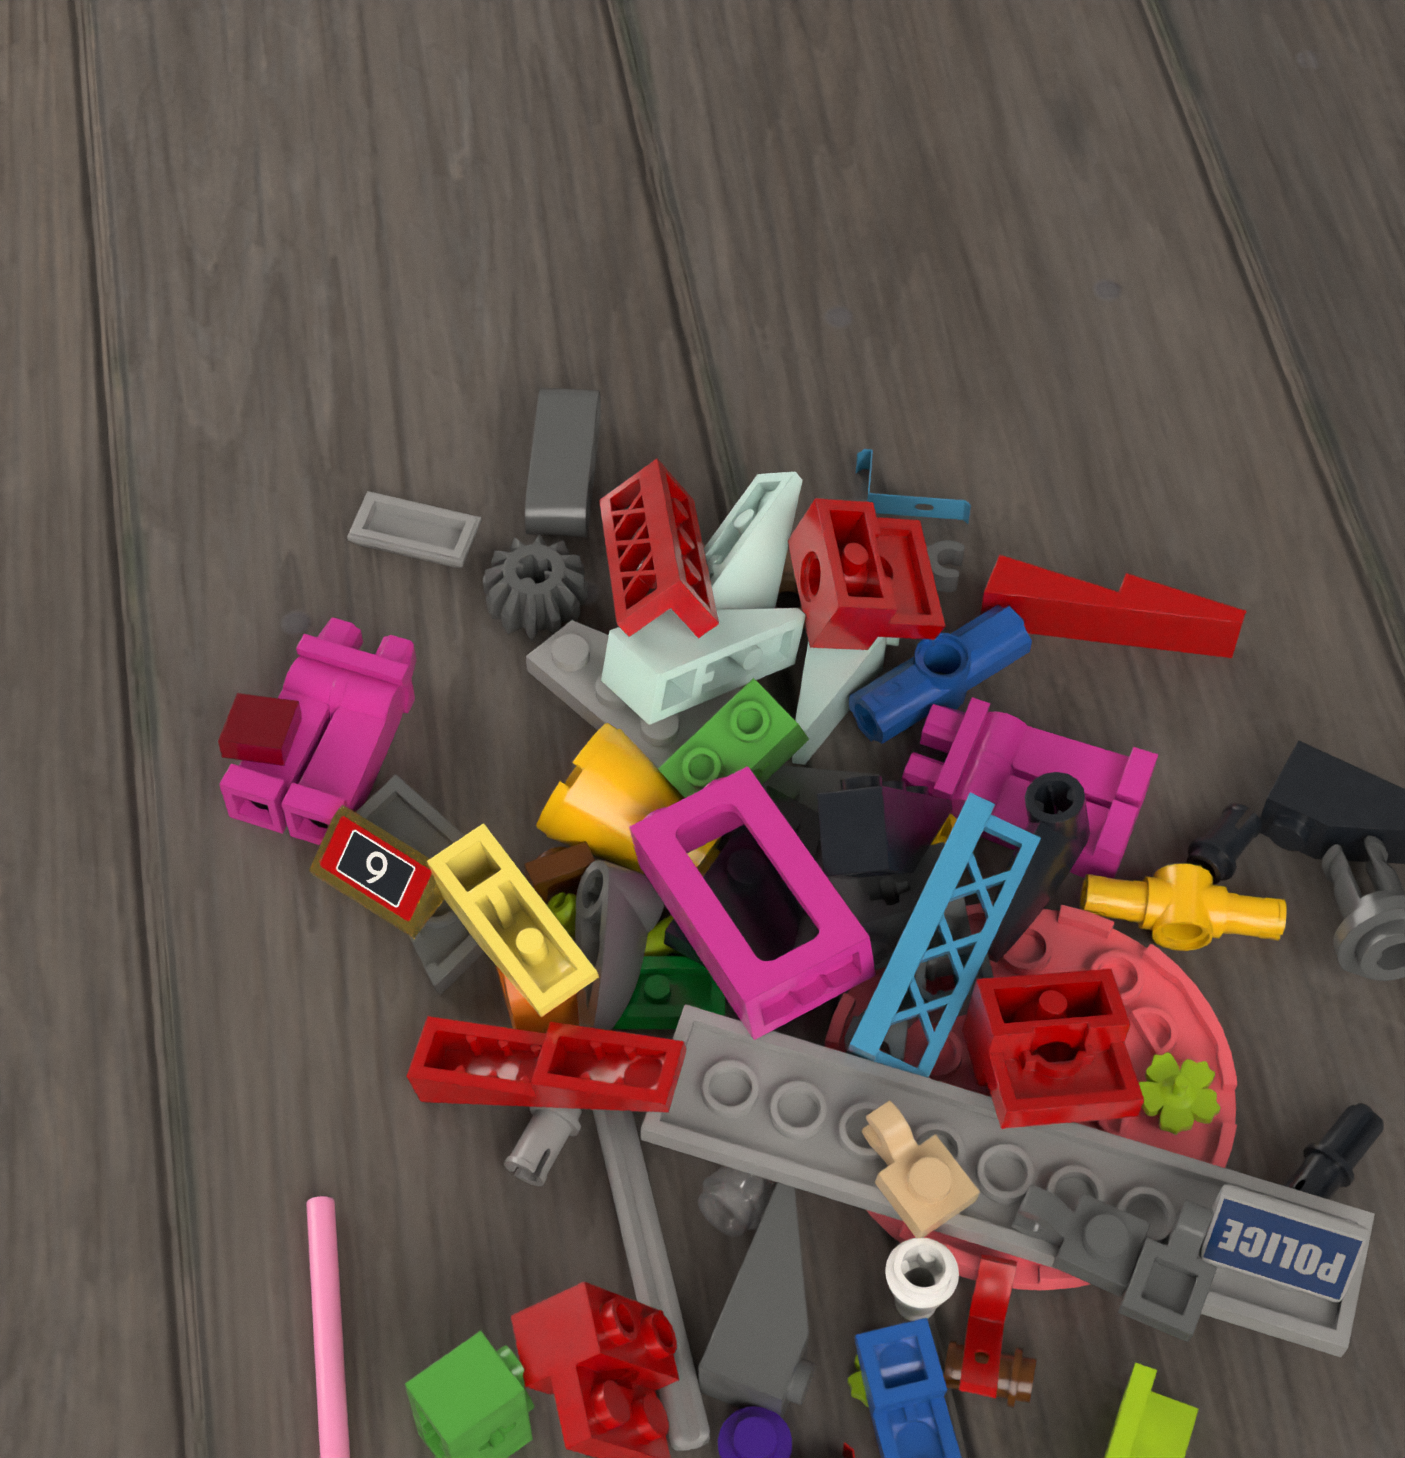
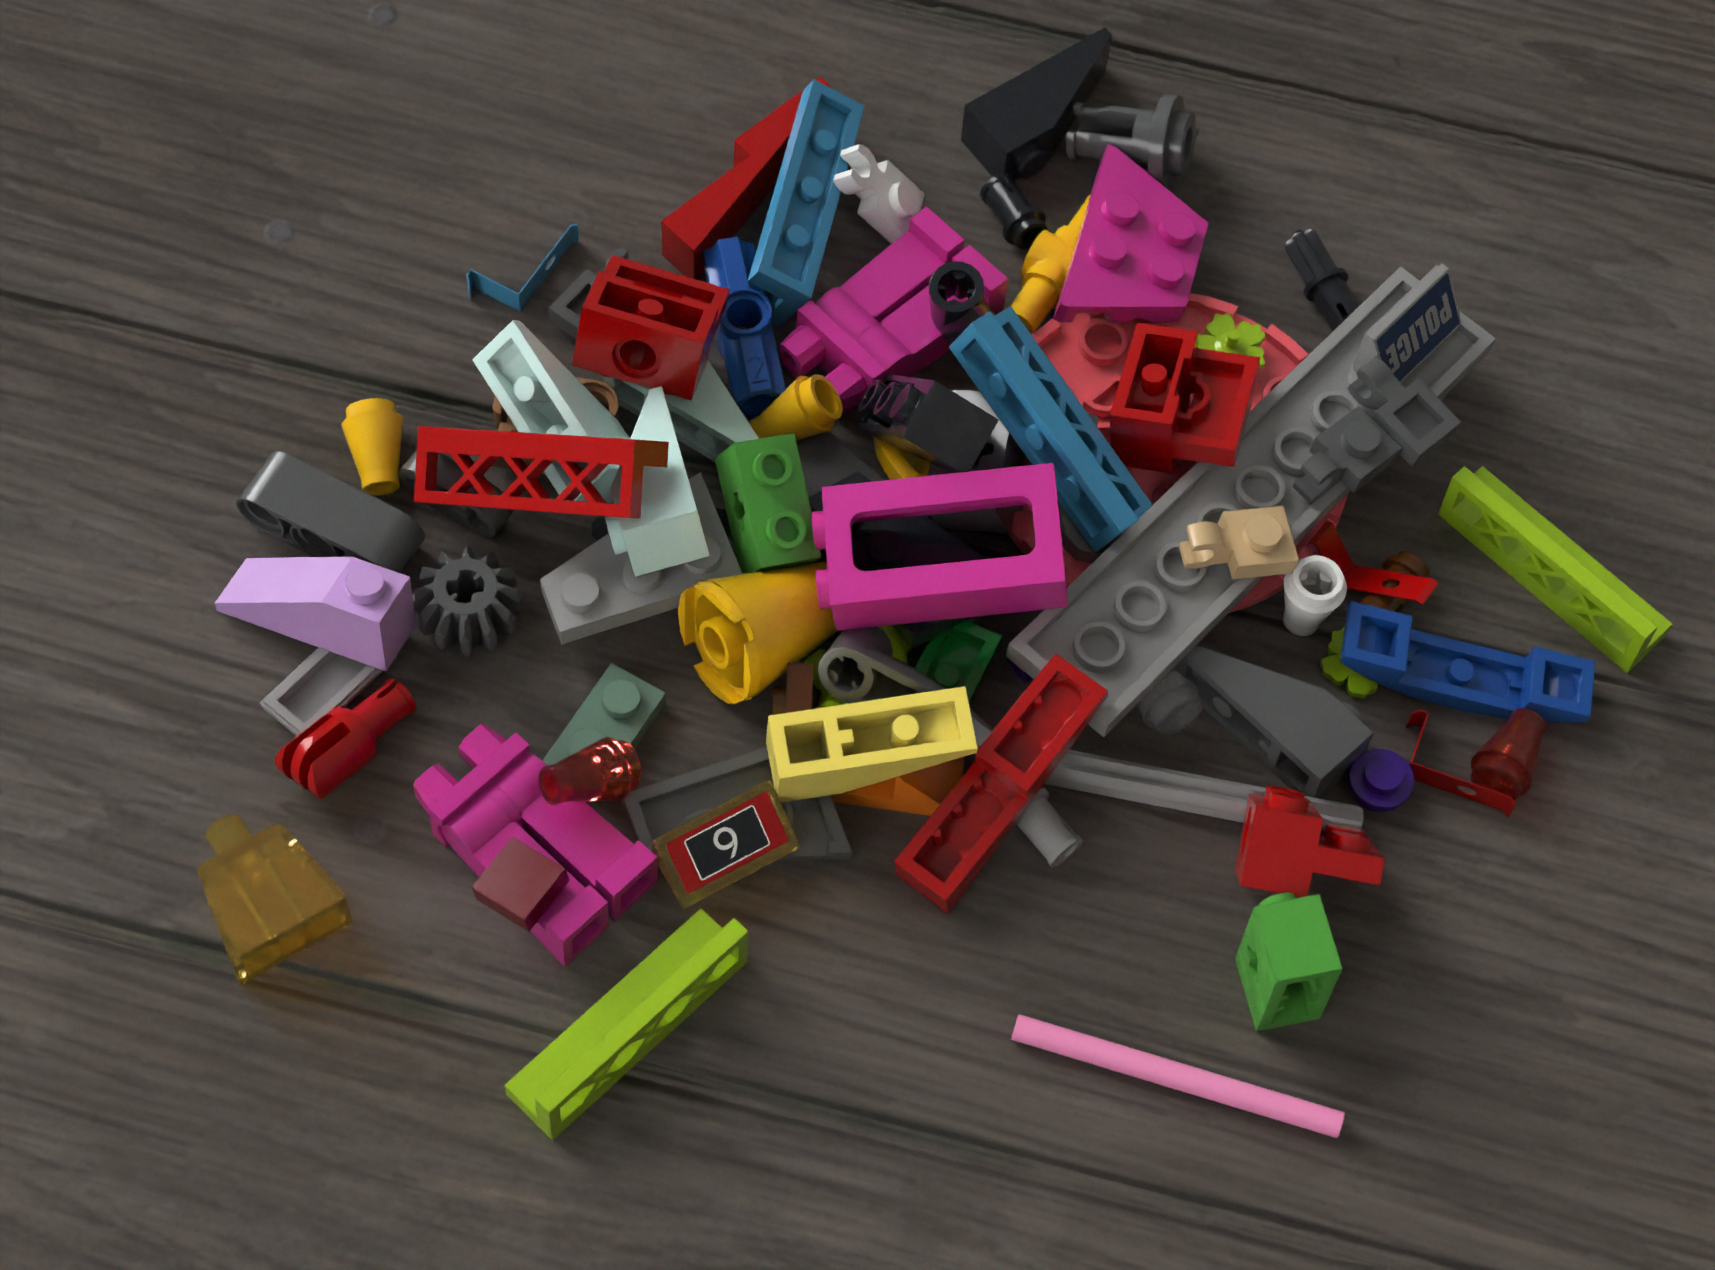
camera: 70 degrees left, 5 degrees up
none -> clear yellow torso [197,814,352,986]
none -> lavender slope [215,557,416,671]
none -> red arm [275,678,417,799]
none -> yellow cone [341,398,403,496]
none -> lime fence [504,908,748,1141]
none -> clear red cone [539,737,641,805]
none -> sand green plate [542,663,666,803]
none -> dark azure fence [747,79,865,327]
none -> yellow cone [749,374,843,441]
none -> white plate [833,144,925,244]
none -> dark pink wing [1053,144,1209,322]

